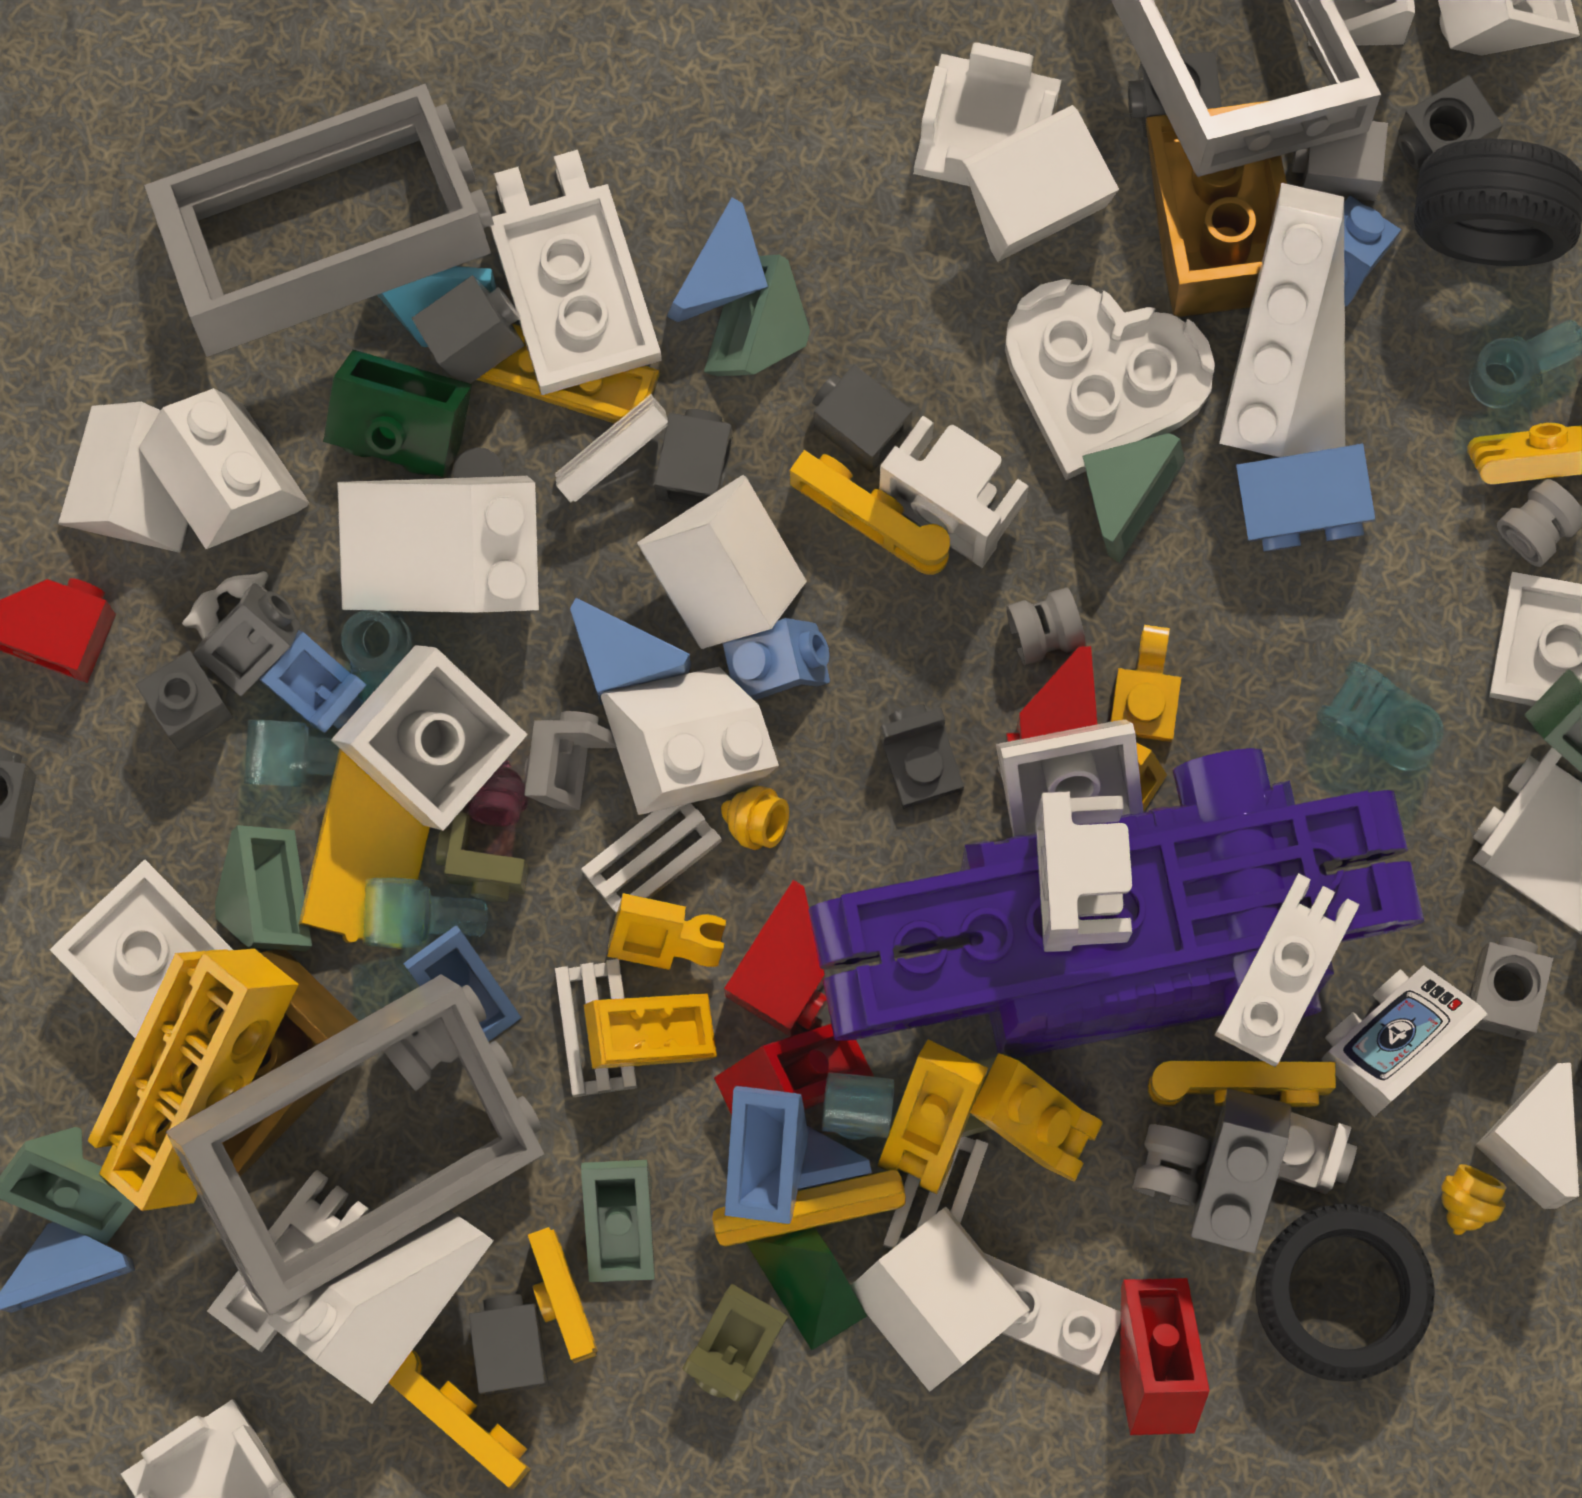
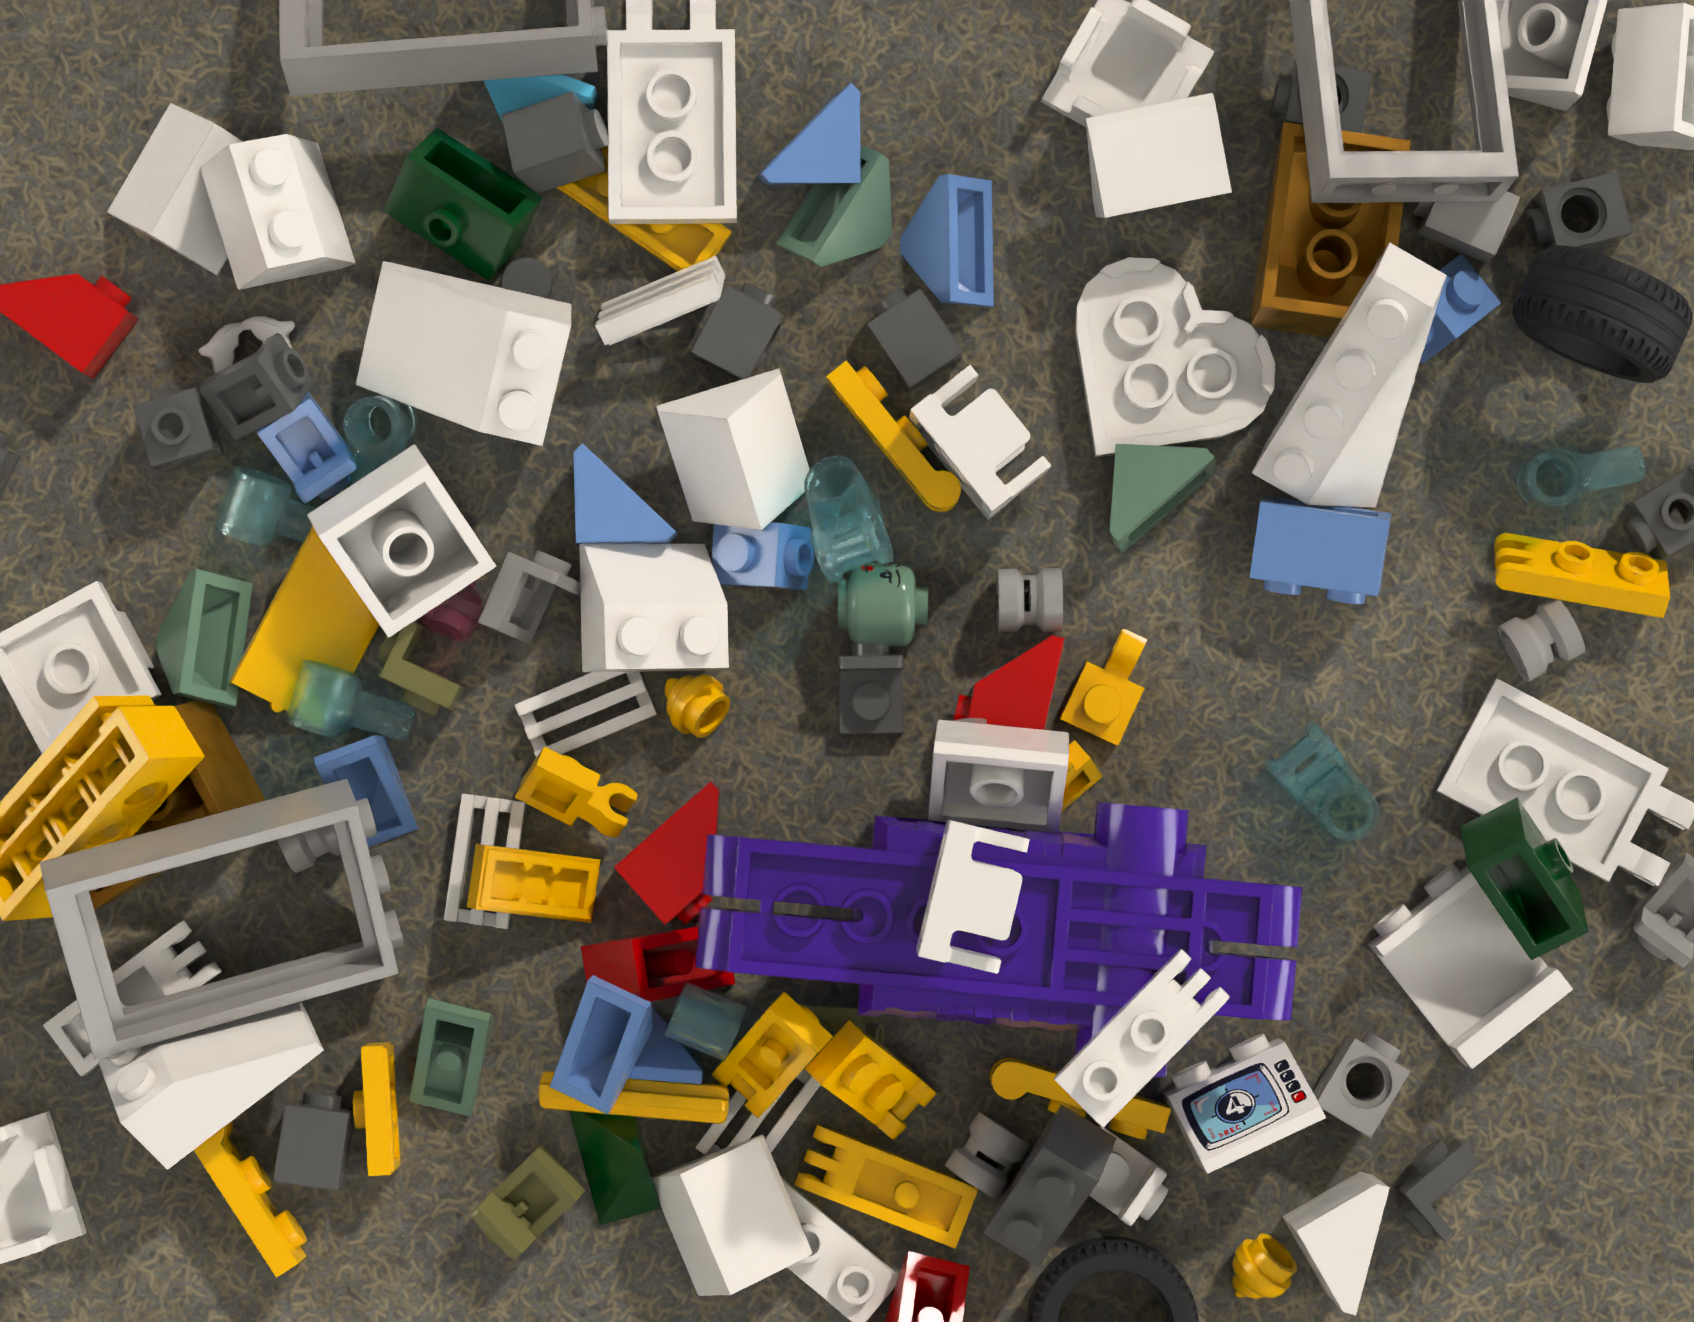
camera: 15 degrees right, 10 degrees up
none -> yellow hinge [794,1124,978,1249]
none -> clear light blue piece [804,455,894,584]
none -> sand green head [838,563,928,647]
none -> medium blue slope [900,174,994,307]

